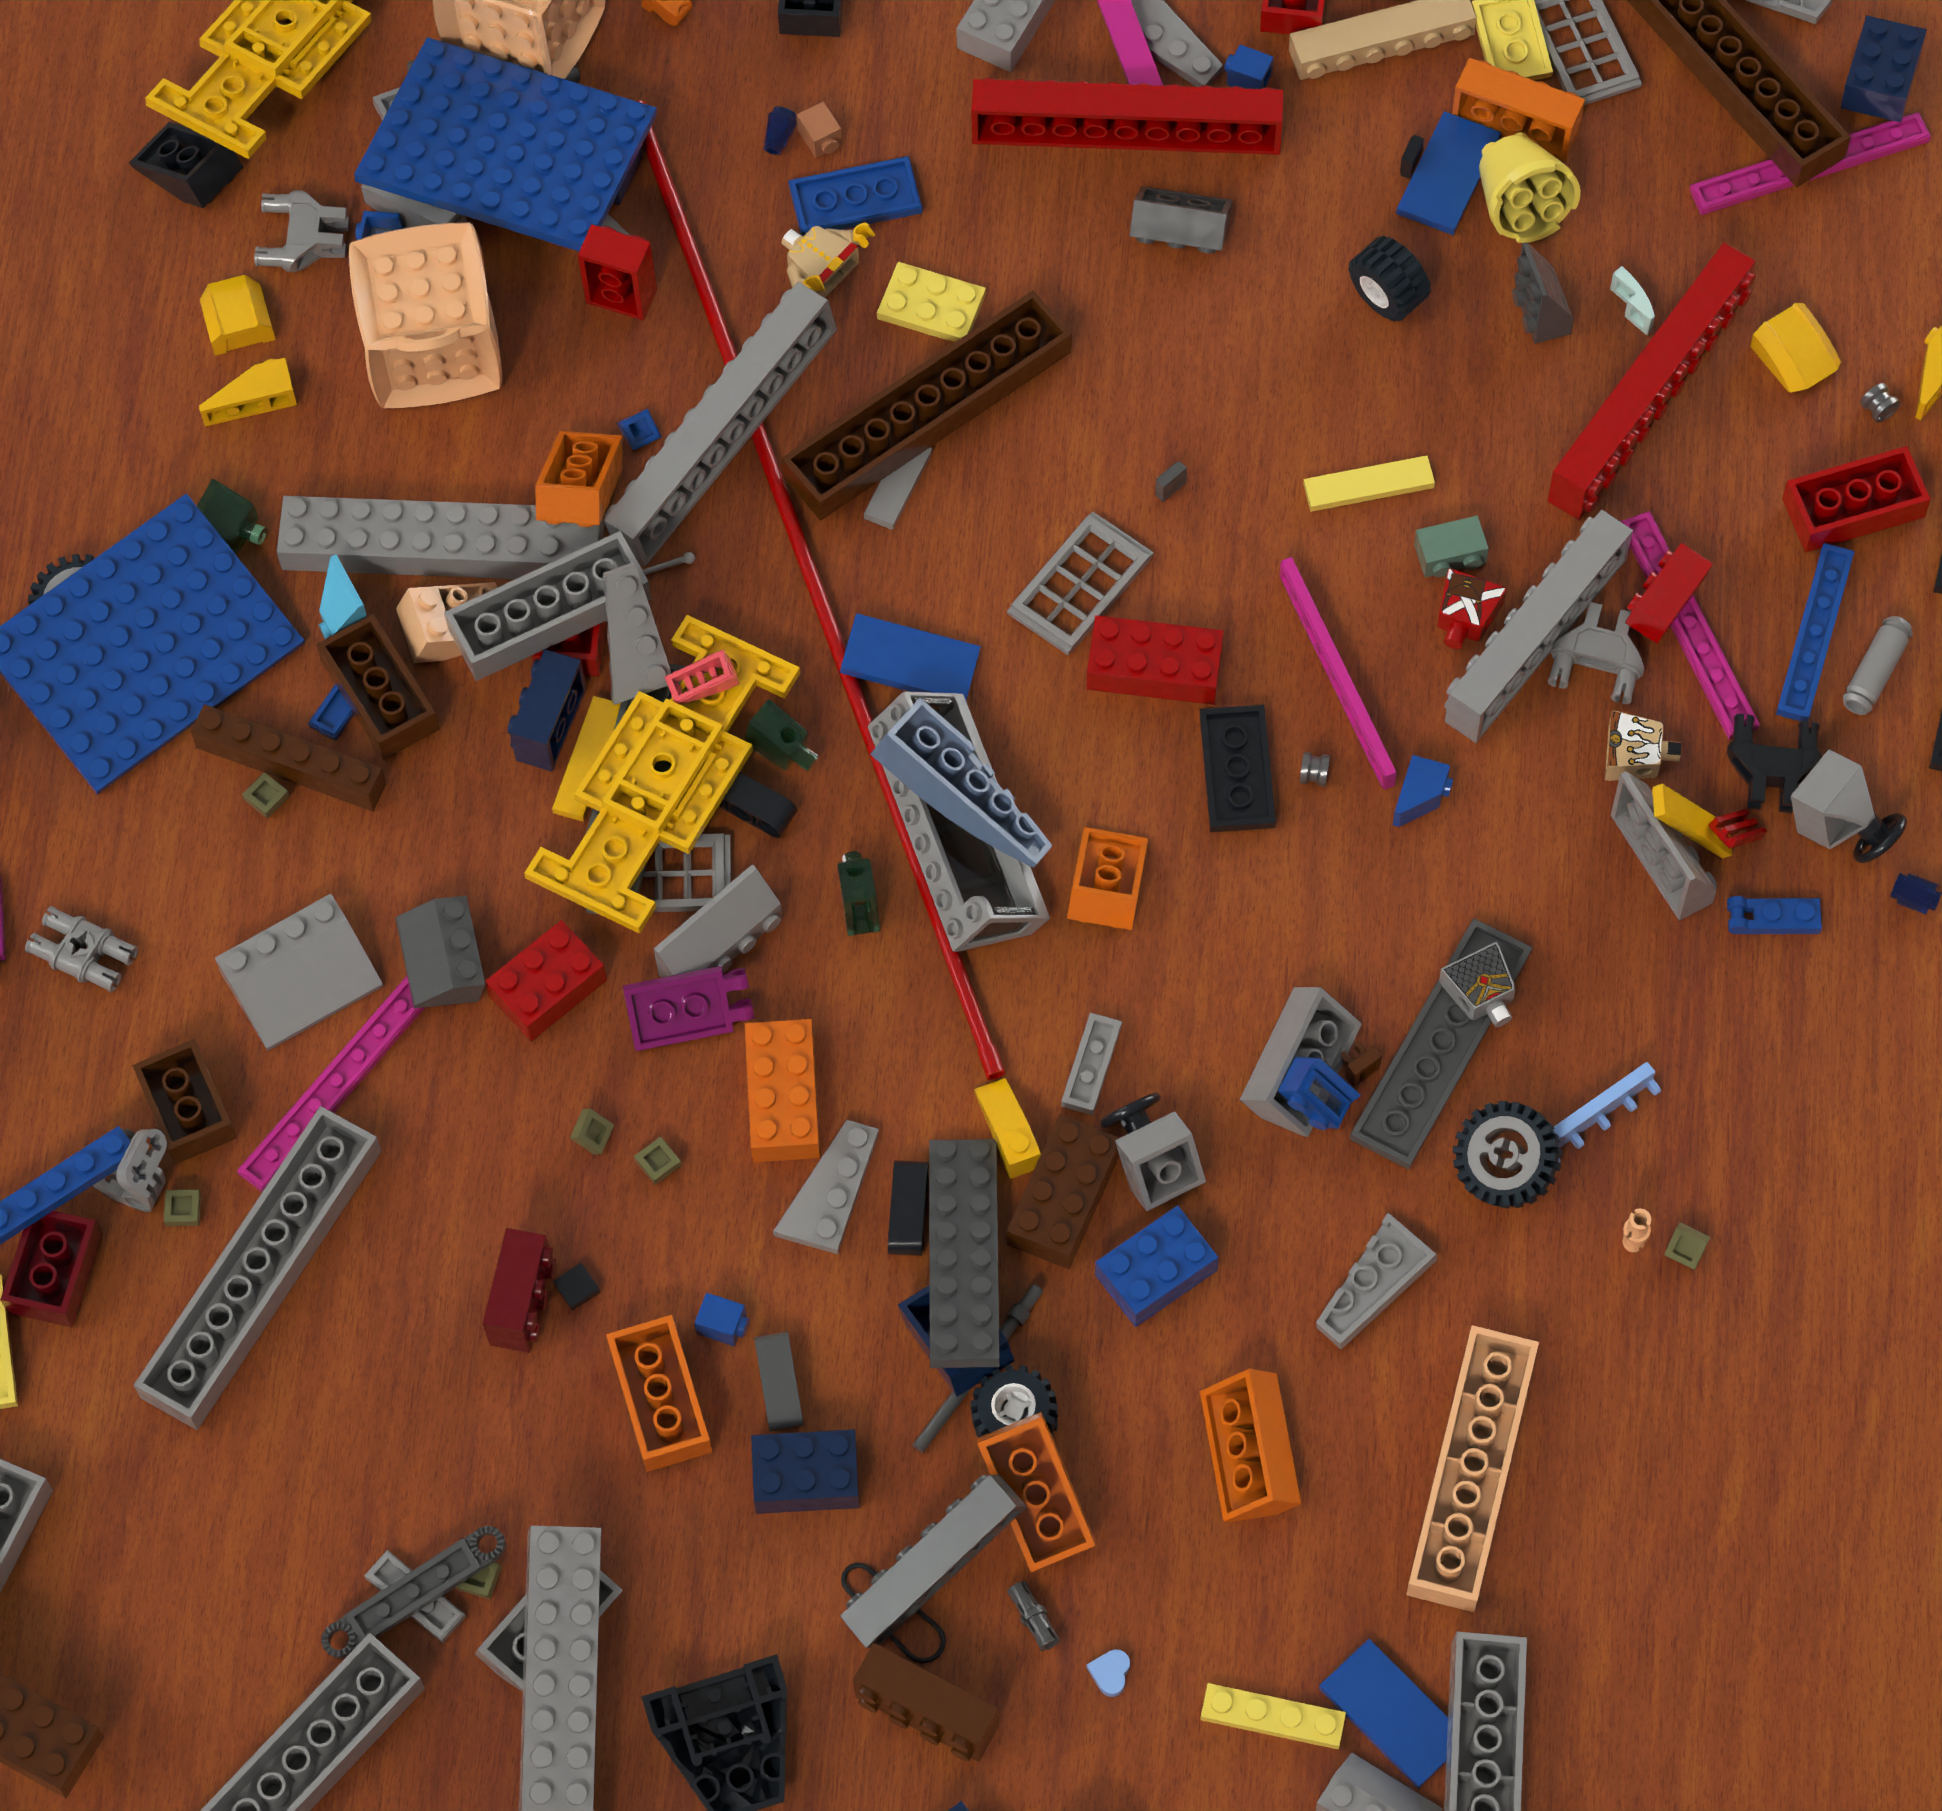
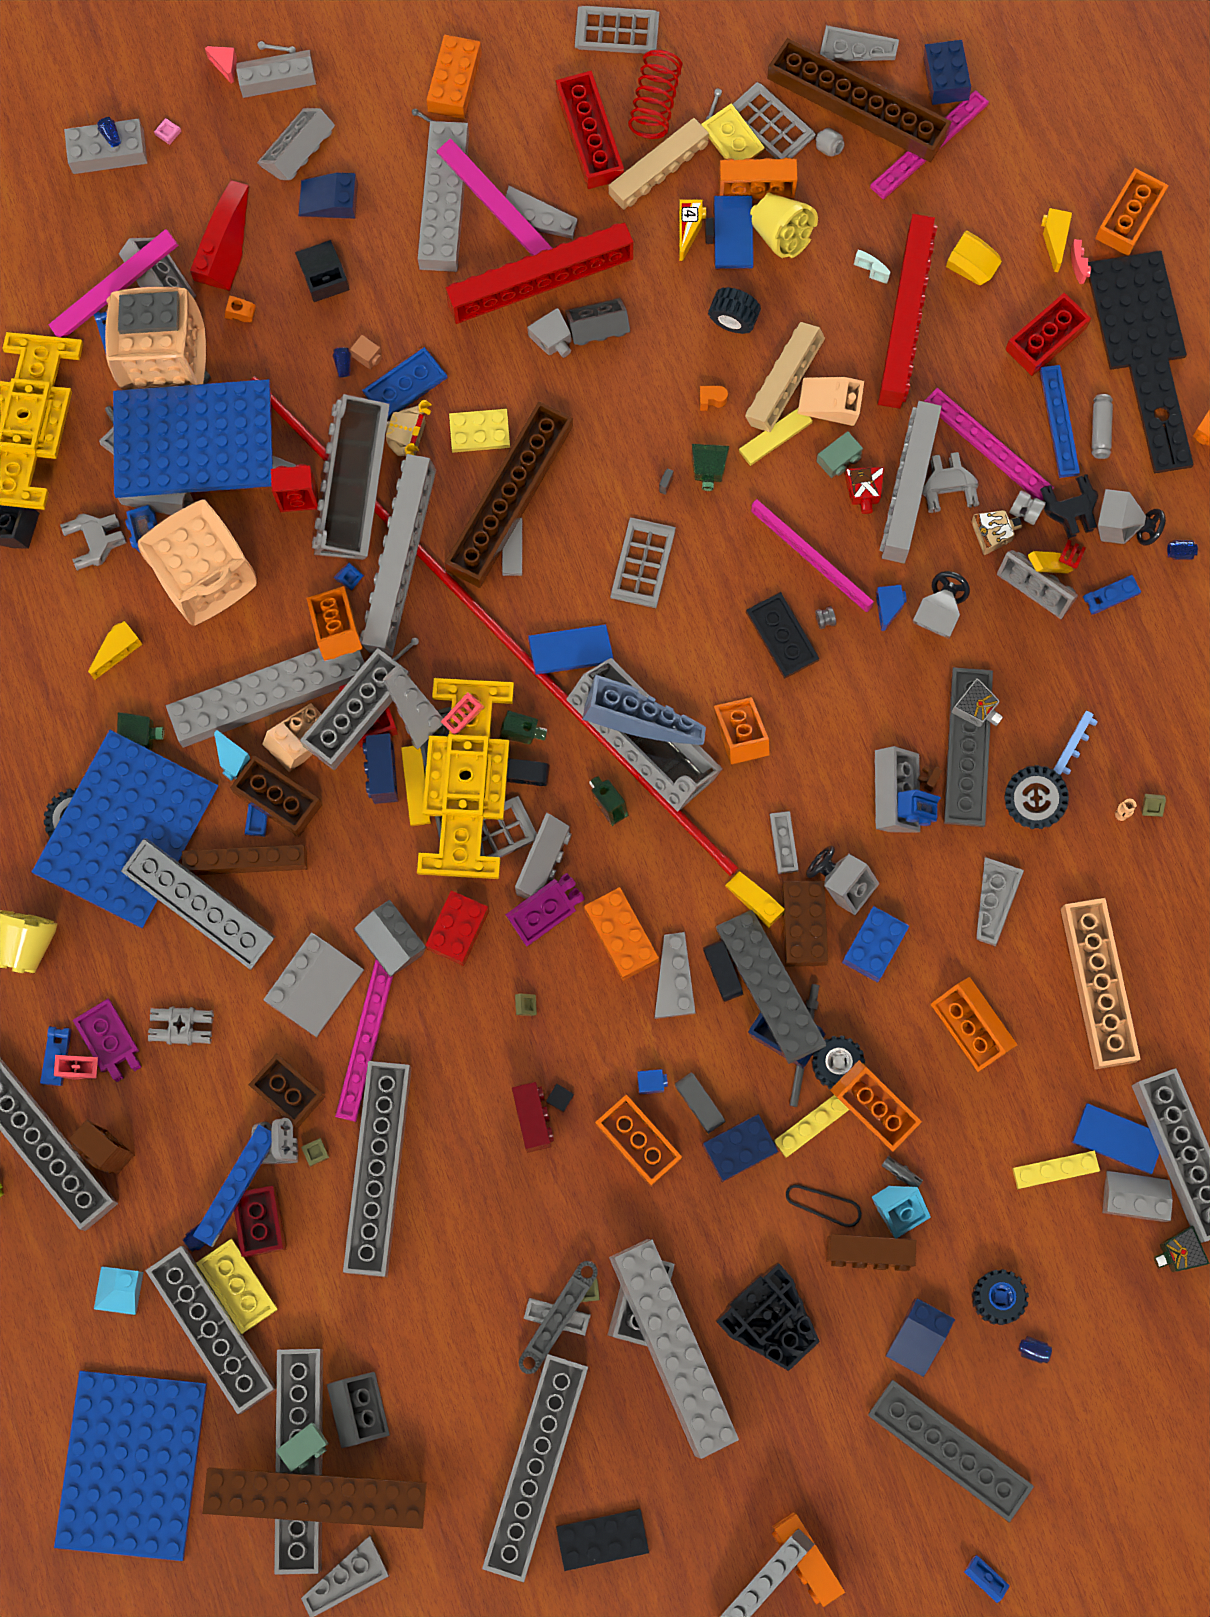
camera: 25 degrees left, 10 degrees up
yellow slope [200,275,276,356] -> none
olive plate [242,772,290,819] -> none
olive plate [634,1137,682,1185] -> none
brick [840,1474,1027,1648] -> none
light blue tile [1086,1649,1130,1697] -> none
red brick [1087,615,1224,705] -> none
blue brick [1224,44,1274,89] -> none
dark grey slope [1512,242,1573,344] -> none
red brick [1625,543,1713,644] -> none
flat silver wheel [1860,383,1901,423] -> none
none -> plate [121,838,276,970]
none -> window [312,394,389,560]
none -> dark grey slope [327,1372,390,1449]
none -> light grey torso [527,308,571,358]
none -> yellow slope [679,200,706,261]
none -> clear green torso [691,444,729,491]
none -> orange leg [699,386,728,411]
none -> tan brick [745,322,825,432]
none -> light yellow plate [773,1095,849,1158]
none -> light nougat slope [797,377,864,426]
none -> light grey head [816,128,844,157]
none -> medium azure slope [872,1186,931,1239]
none -> light grey piece [913,571,970,639]
none -> light grey wheel [1009,490,1046,525]

